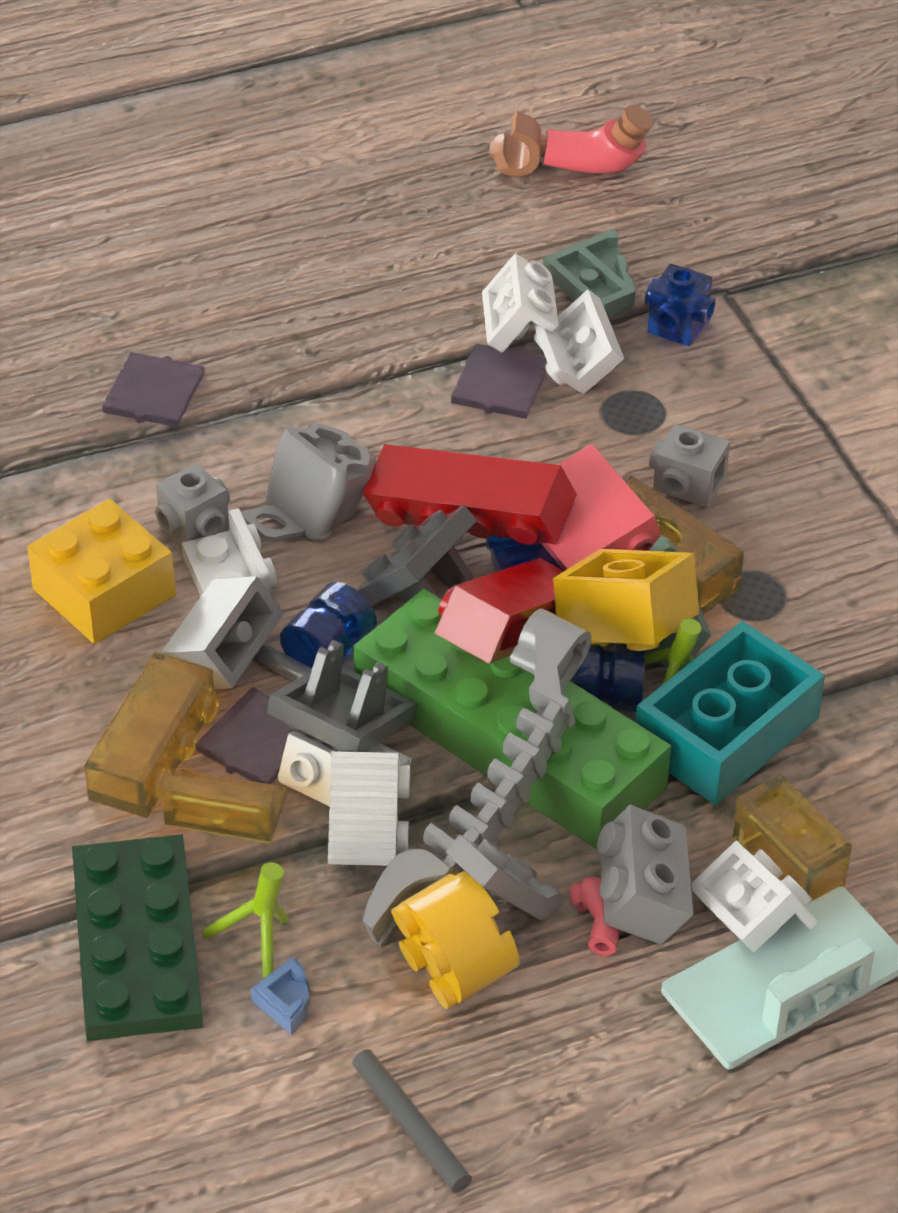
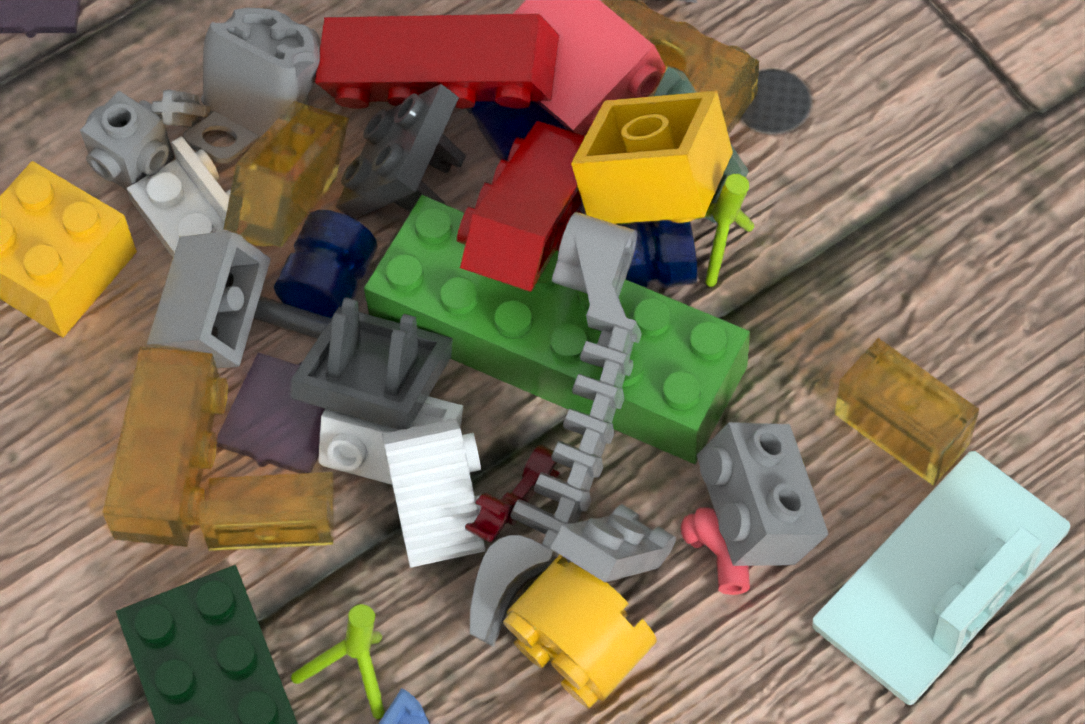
camera: 10 degrees left, 15 degrees up
teal brick [636,620,825,806] -> none
white bracket [691,841,819,953] -> none
none -> light grey axle [151,89,210,128]
none -> clear yellow brick [223,101,349,248]
none -> dark red piece [465,444,560,542]

